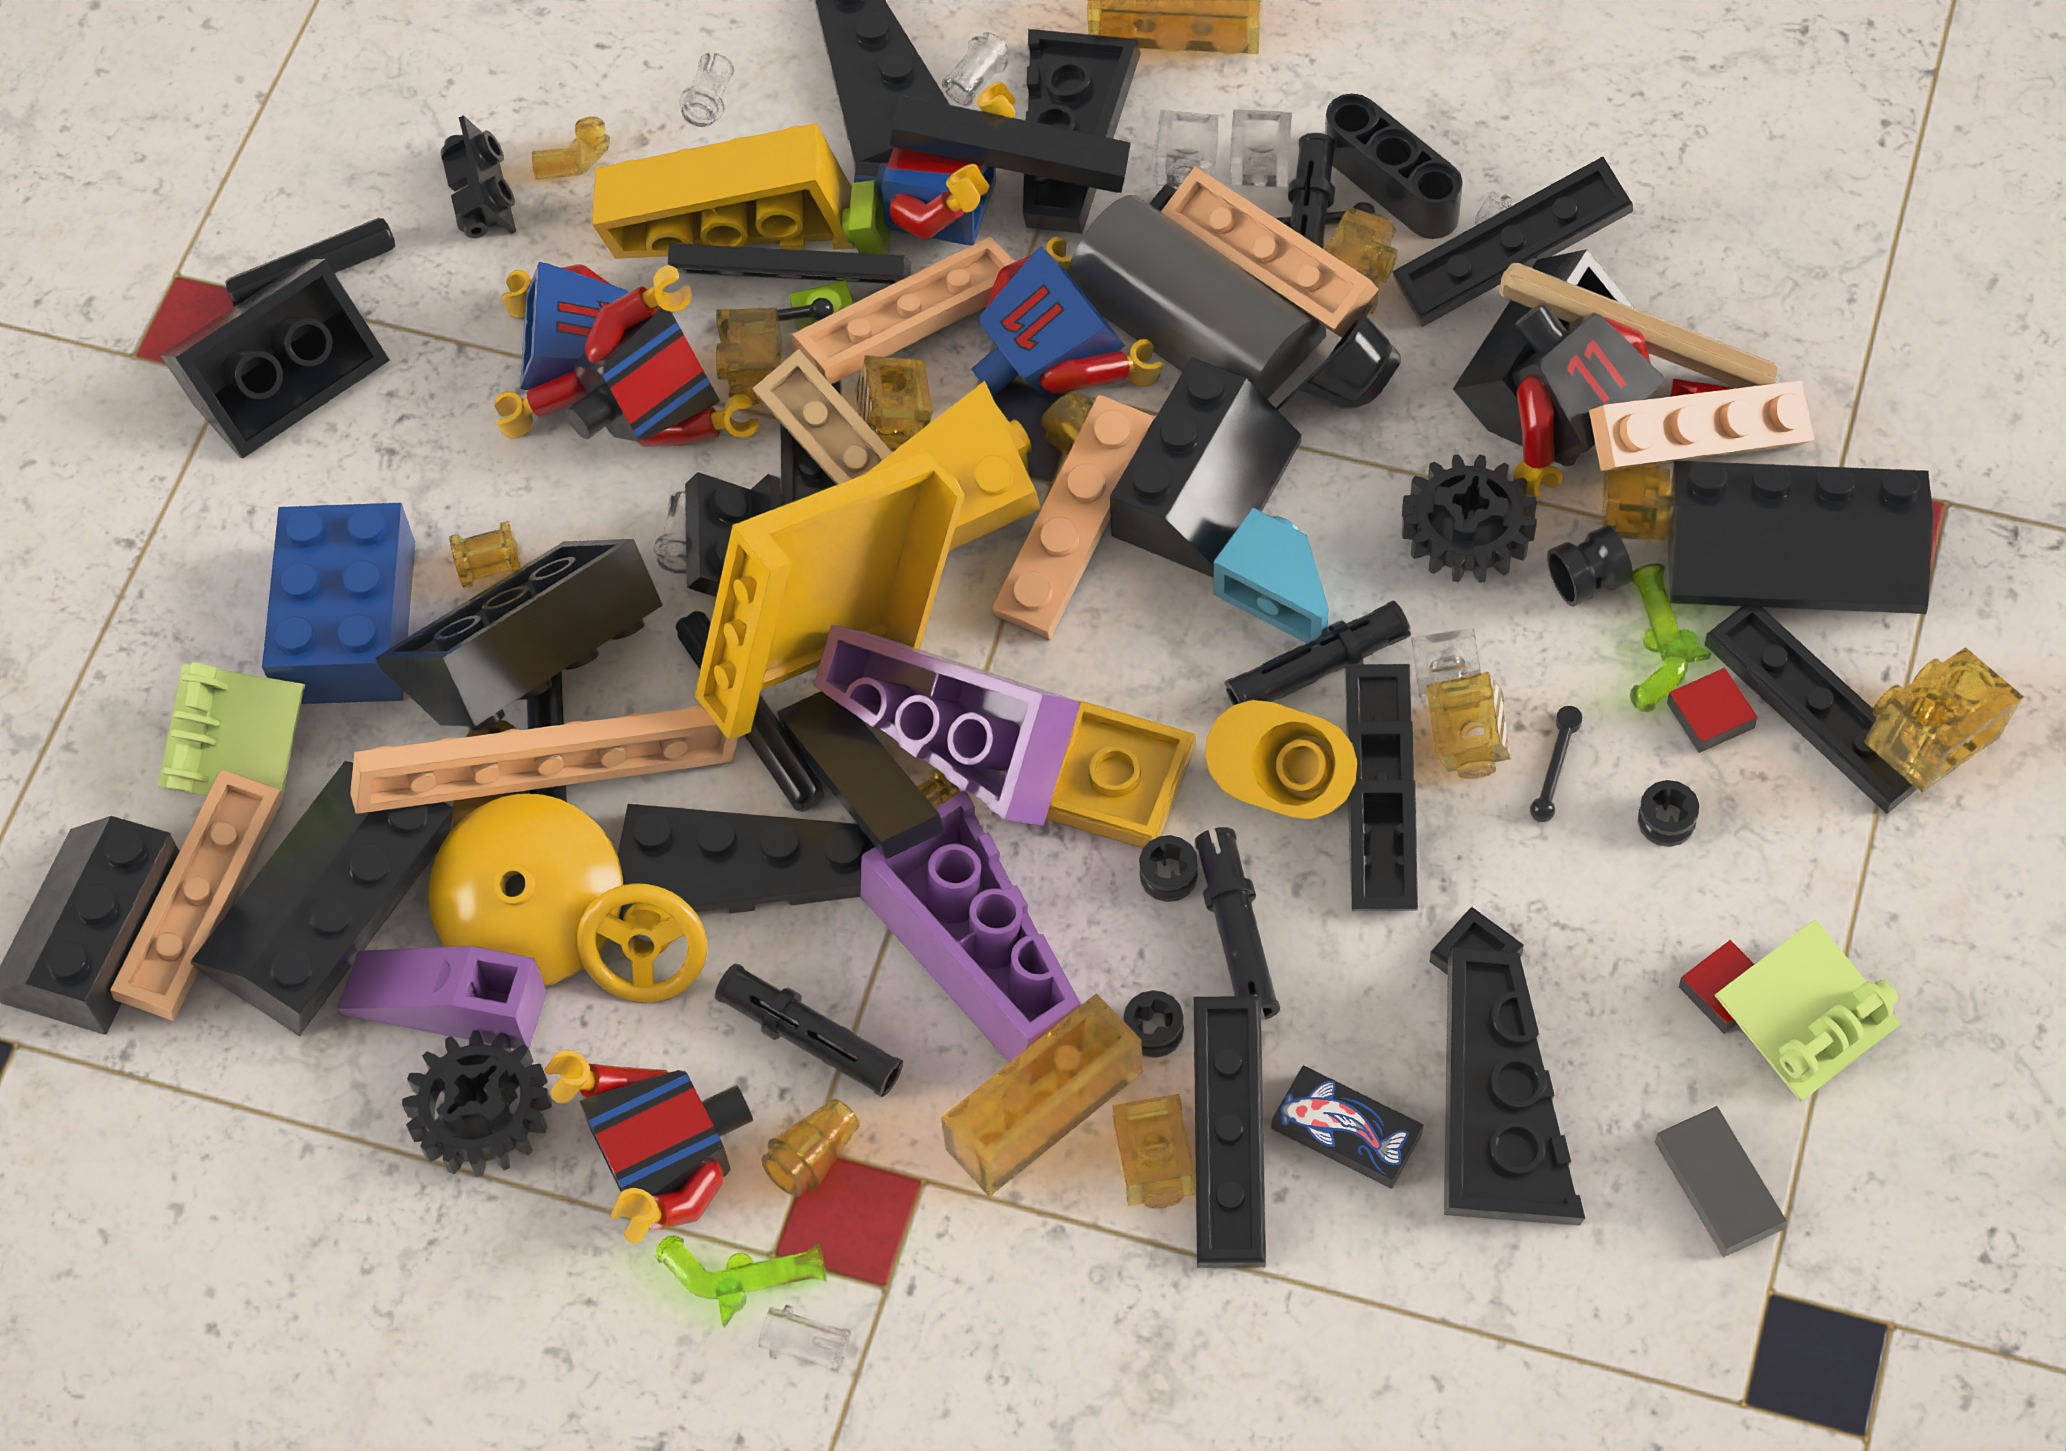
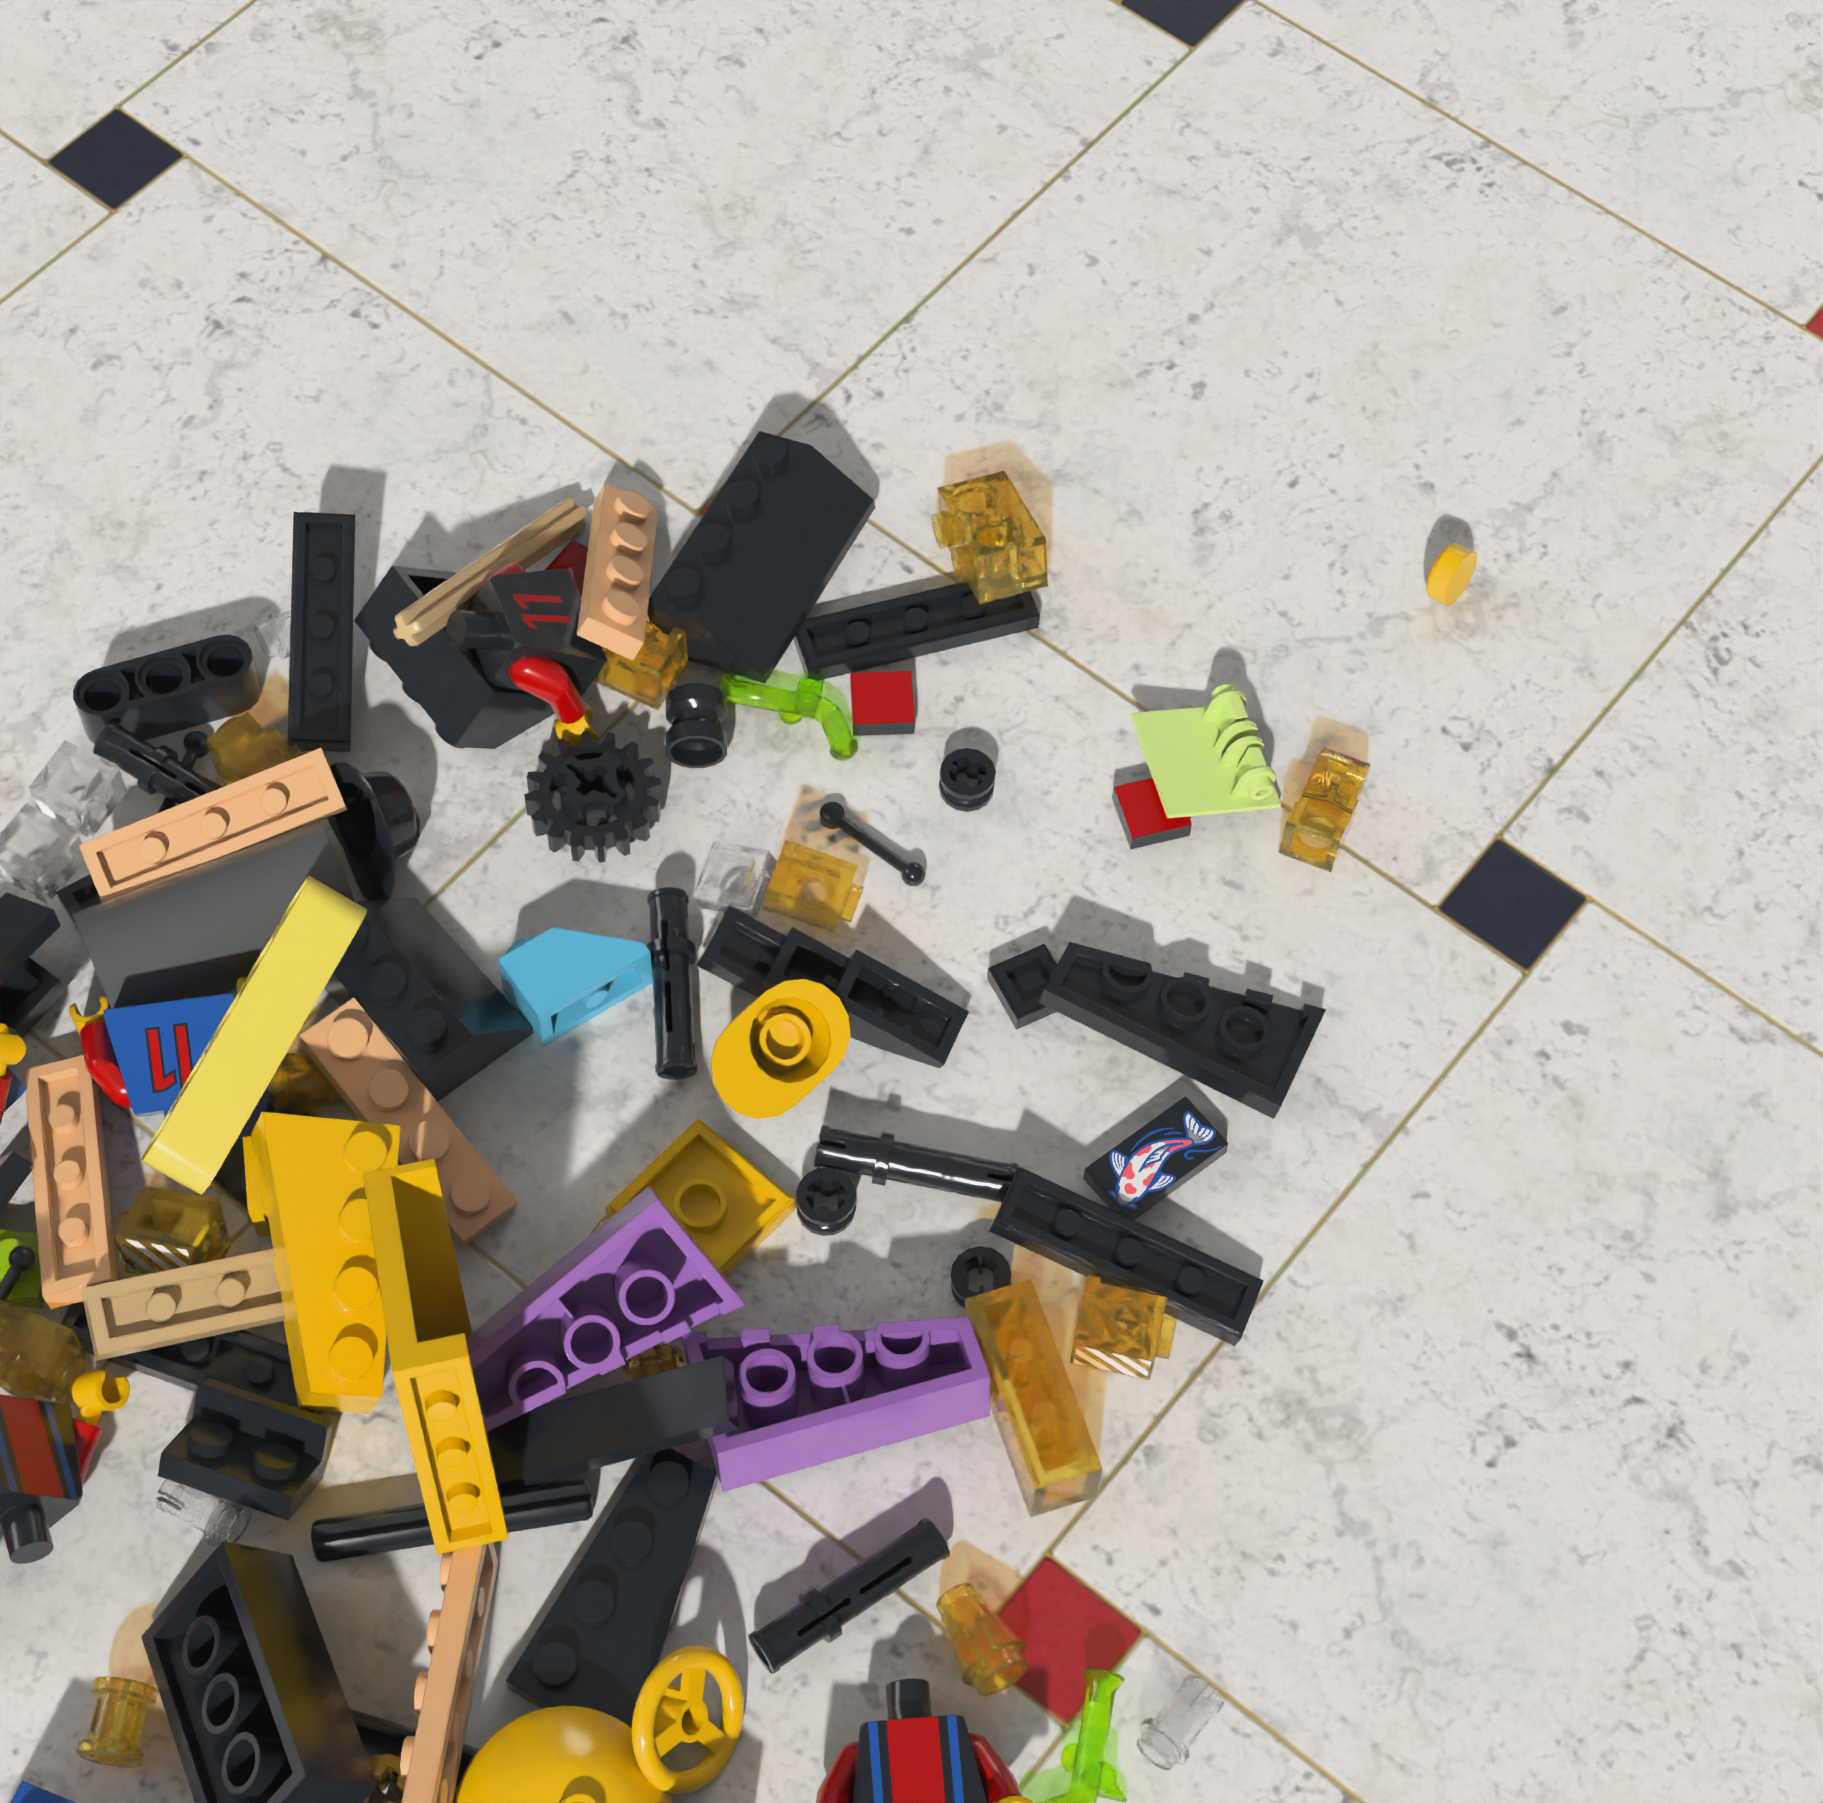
camera: 75 degrees left, 0 degrees up
dark grey tile [1655,1106,1787,1258] -> none
none -> light yellow beam [141,876,367,1195]
none -> clear yellow leg [1278,747,1371,872]

